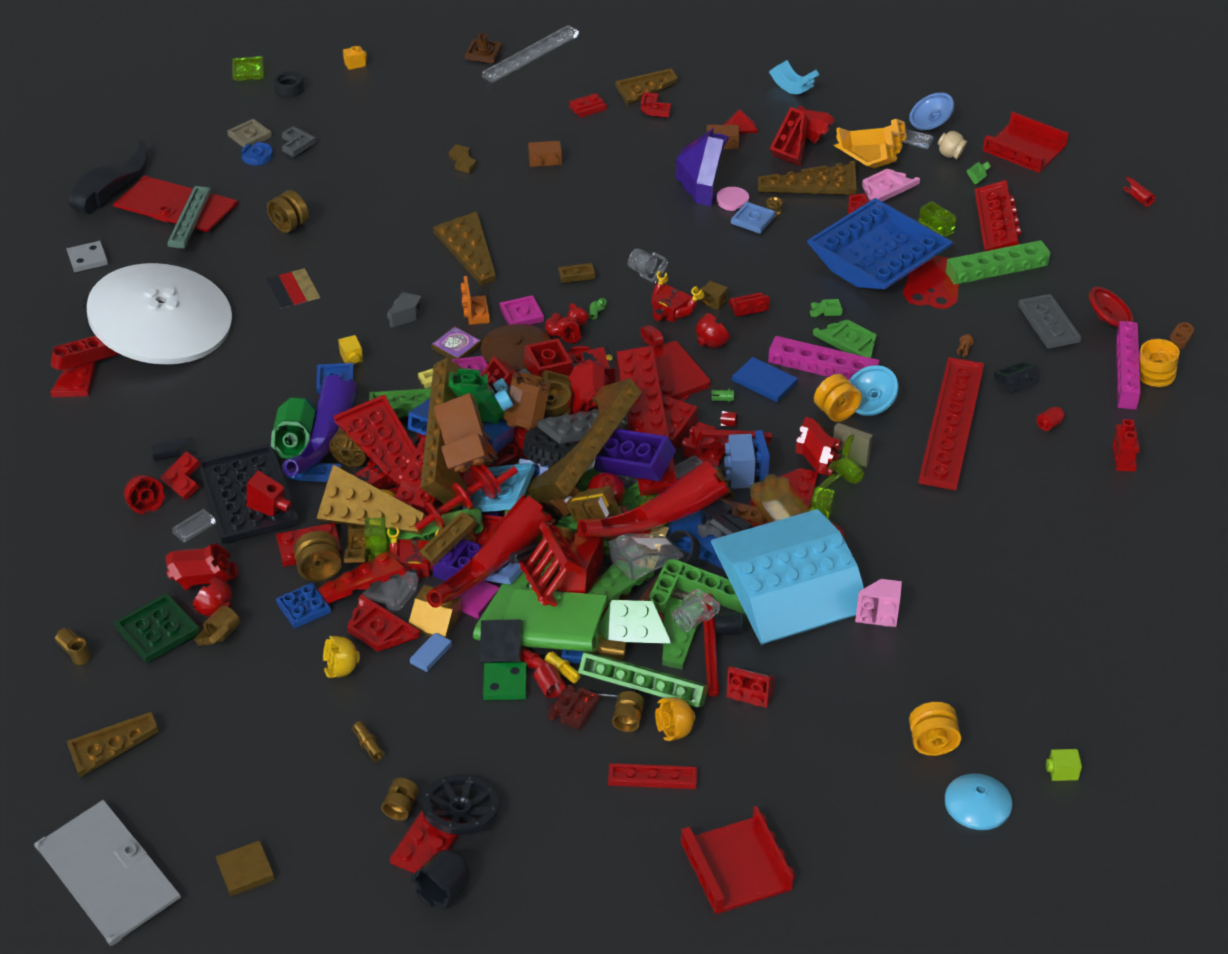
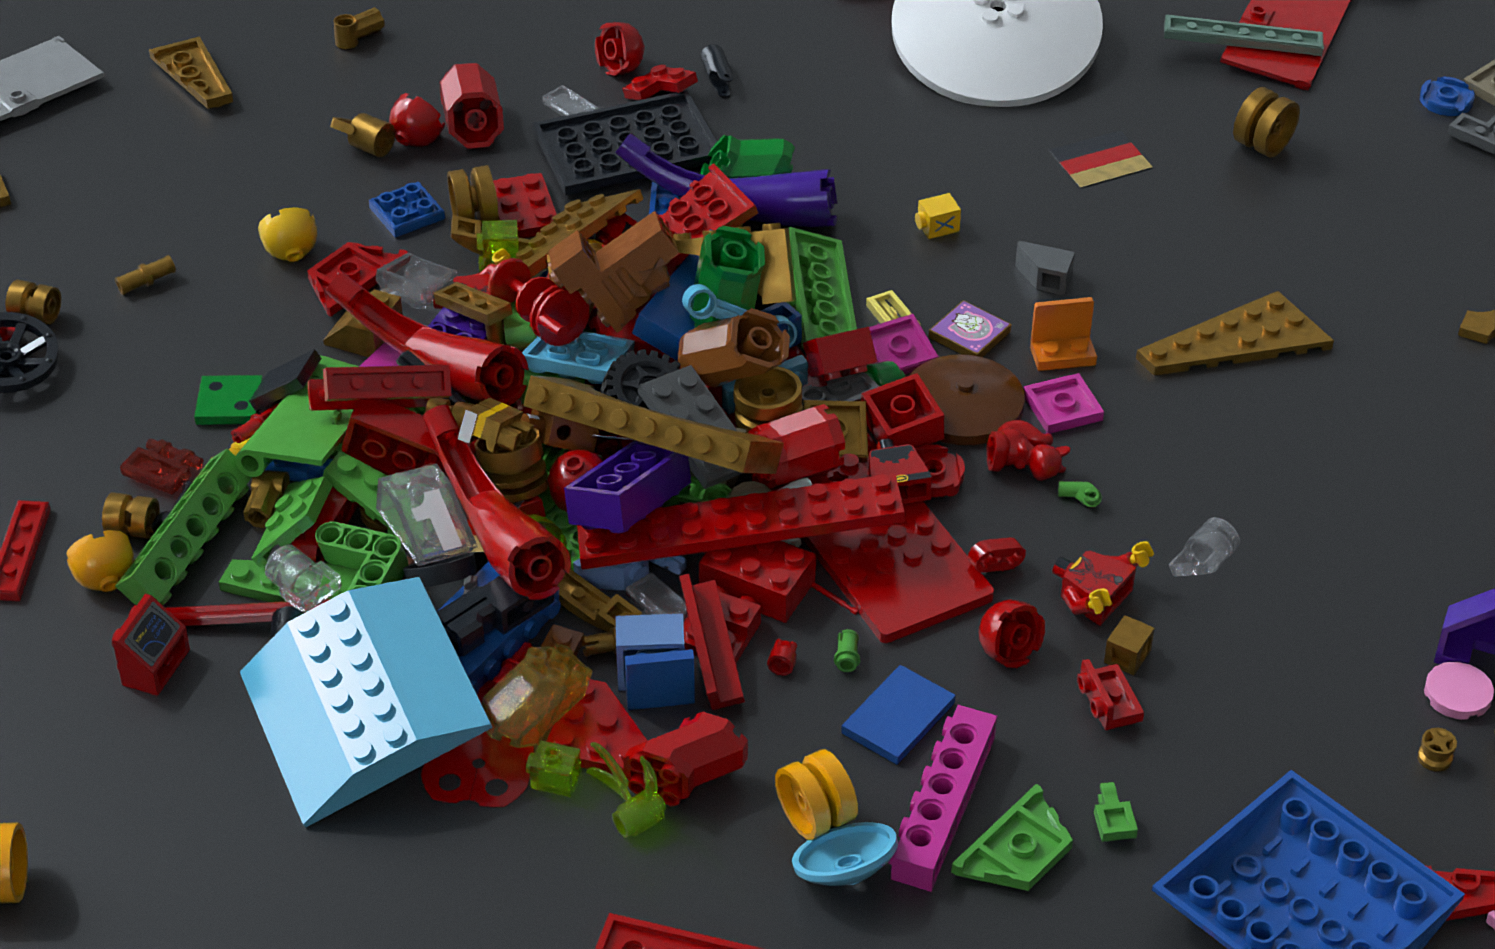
camera: 90 degrees right, 0 degrees up
dark green plate [113,593,200,663] -> none
red torso [246,471,292,516] -> none
blue tile [316,363,354,394] -> none
red wing [318,551,406,604] -> none
medium blue tile [410,633,452,672] -> none
red piece [534,664,565,698] -> none
pearl gold plate [558,263,595,283] -> none
medium blue plate [731,202,776,234] -> none
dark tan tile [833,423,872,467] -> none
bright pink slope [855,579,902,627] -> none

